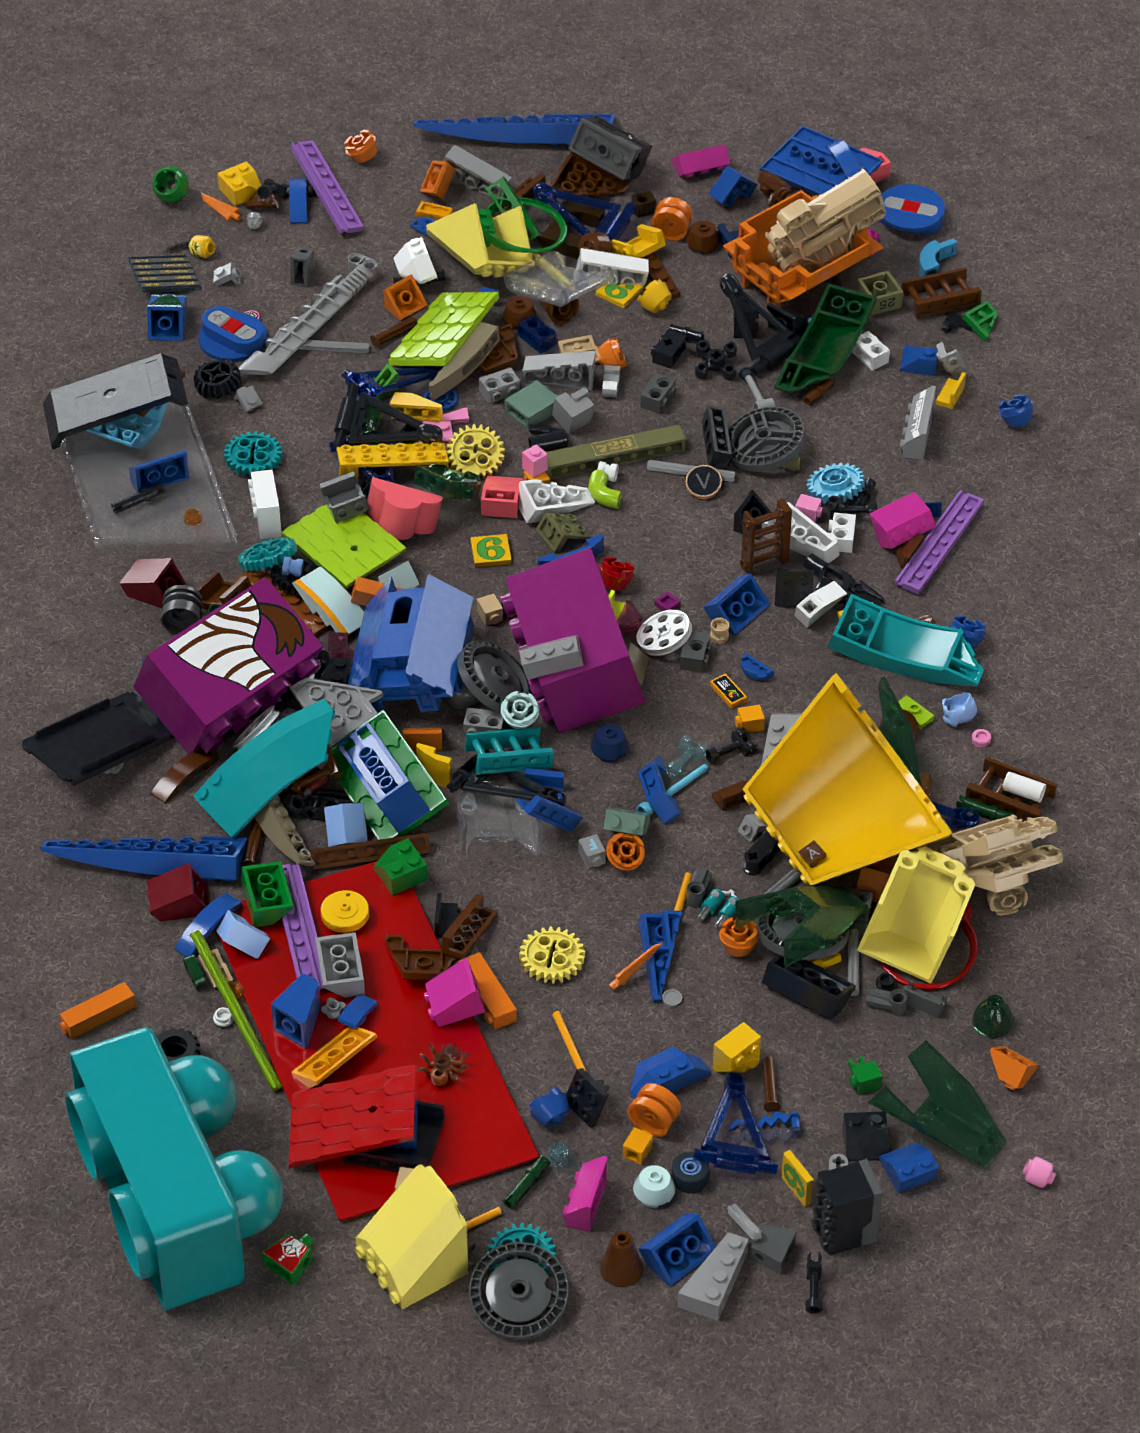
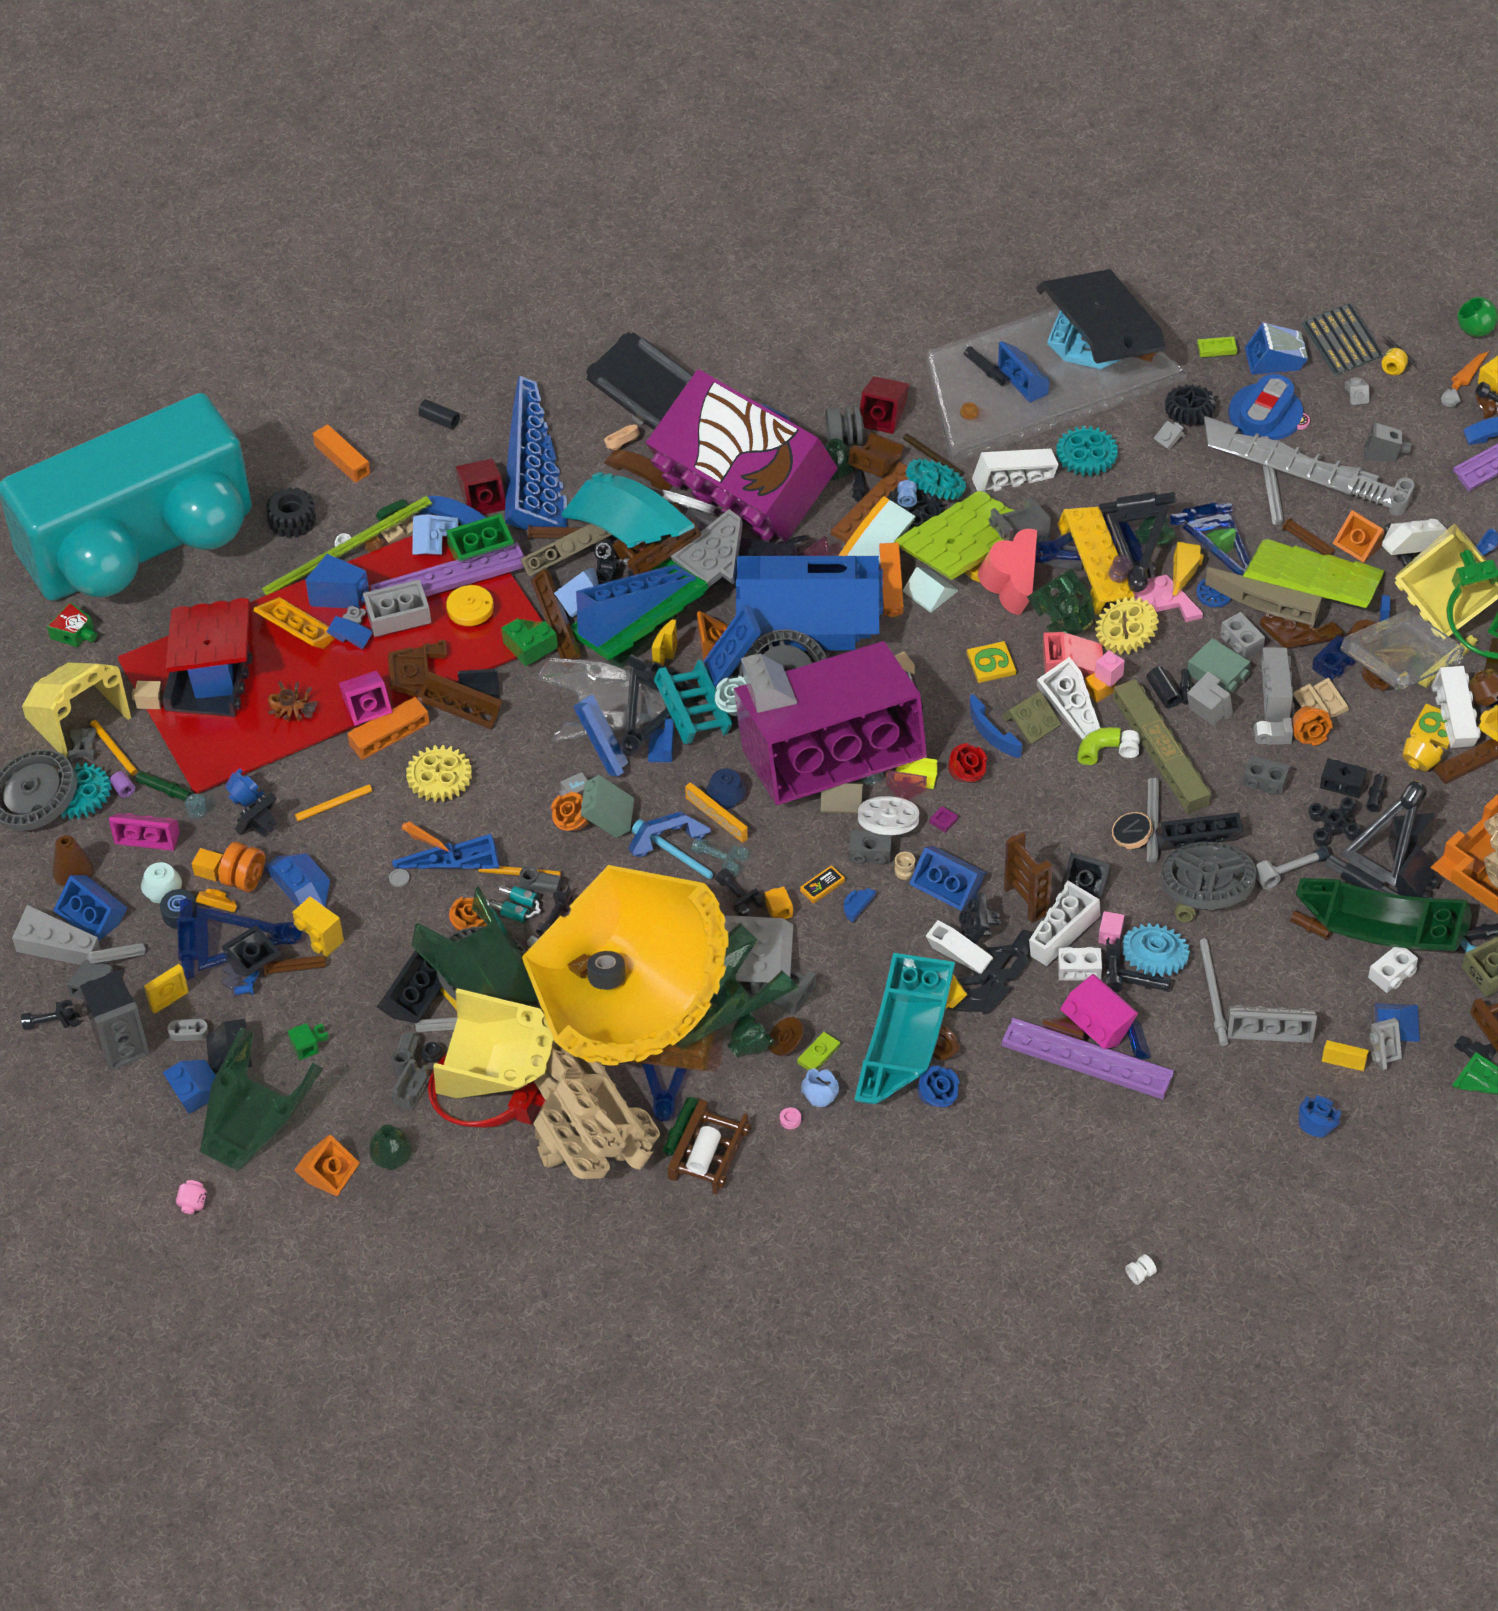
camera: 85 degrees right, 5 degrees up
none -> medium lavender gear [110,771,135,798]
none -> light orange tile [195,889,237,912]
none -> black slope [222,925,281,977]
none -> black pin [418,399,460,430]
none -> black bar [536,883,574,936]
none -> black wheel [587,951,626,990]
none -> light nougat plate [604,425,640,450]
none -> light orange tile [685,783,748,843]
none -> blue plate [703,604,761,688]
none -> dark brown bar [903,433,964,477]
none -> wheel [1108,555,1132,583]
none -> lime plate [1197,337,1237,357]
none -> light grey bar [1199,938,1228,1046]

